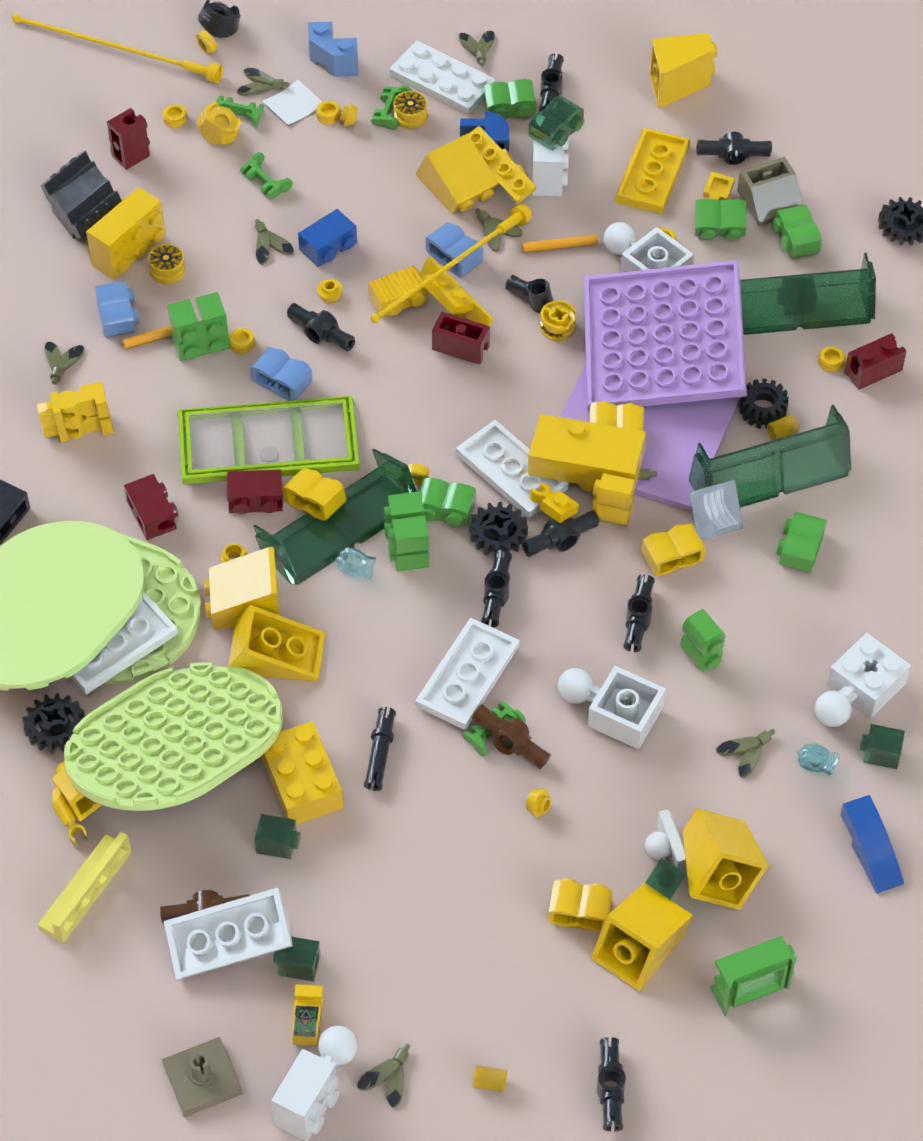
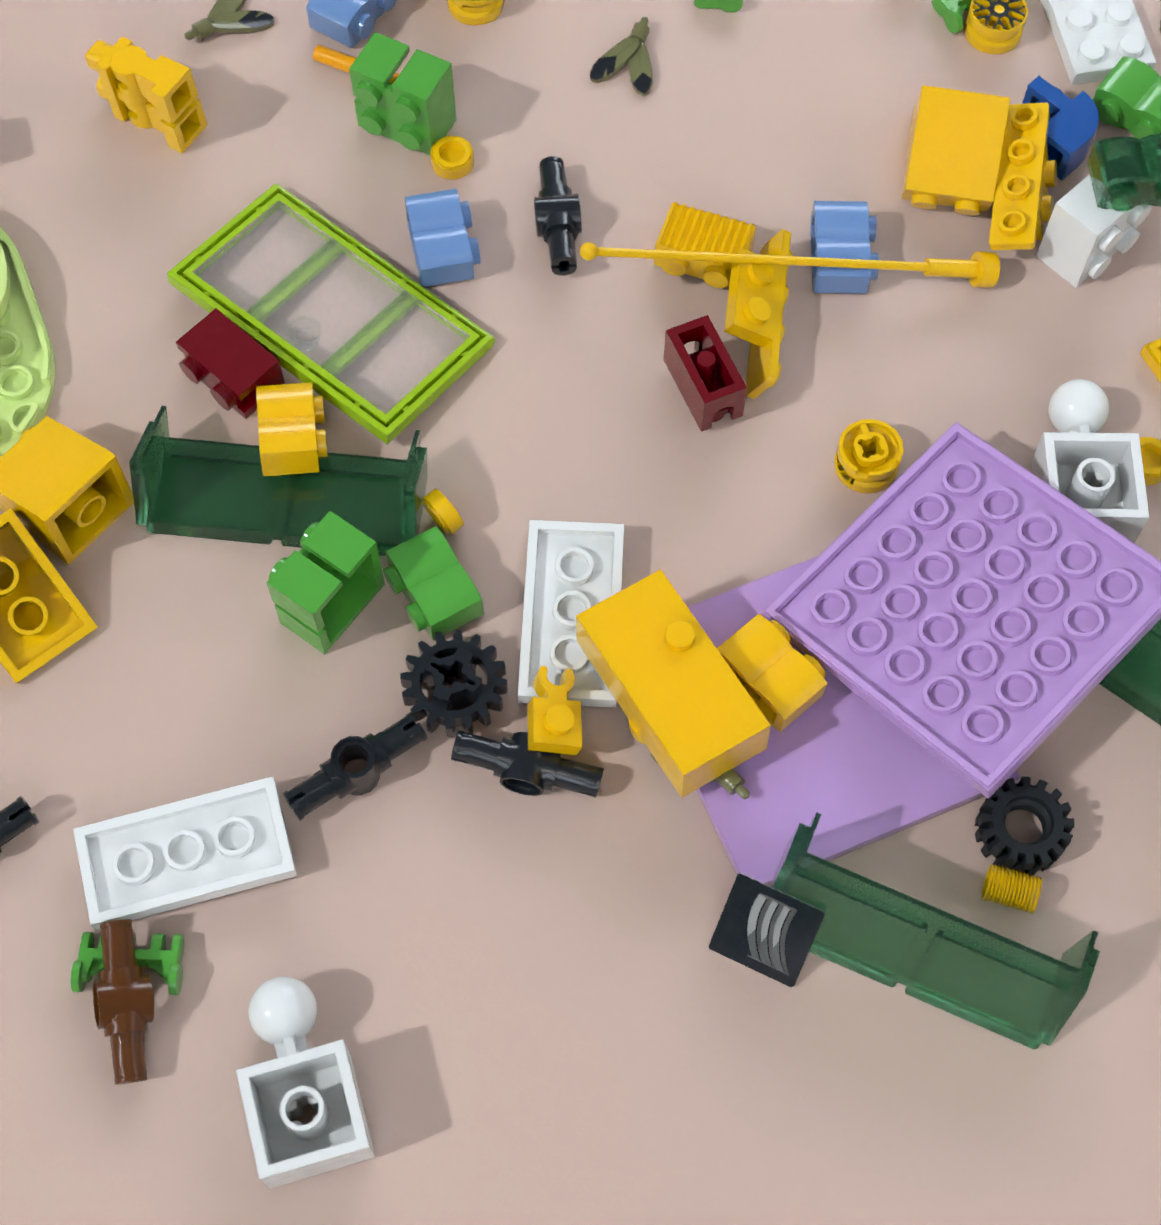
camera: 45 degrees right, 10 degrees up
dark red brick [124,474,179,540] -> none
yellow plate [221,543,248,563] -> none
blue brick [298,209,357,267] -> none
yellow plate [317,279,343,303] -> none
clear light blue animal [336,548,376,579] -> none
olive piece [475,208,523,251] -> none
black pin [505,275,554,313] -> none
light orange bar [522,234,598,253] -> none
yellow plate [526,788,552,817] -> none
yellow brick [592,473,635,527] -> none
black pin [623,574,655,652] -> none
yellow brick [641,524,706,576] -> none
bright green brick [680,609,725,672] -> none
bright green brick [776,511,827,573] -> none

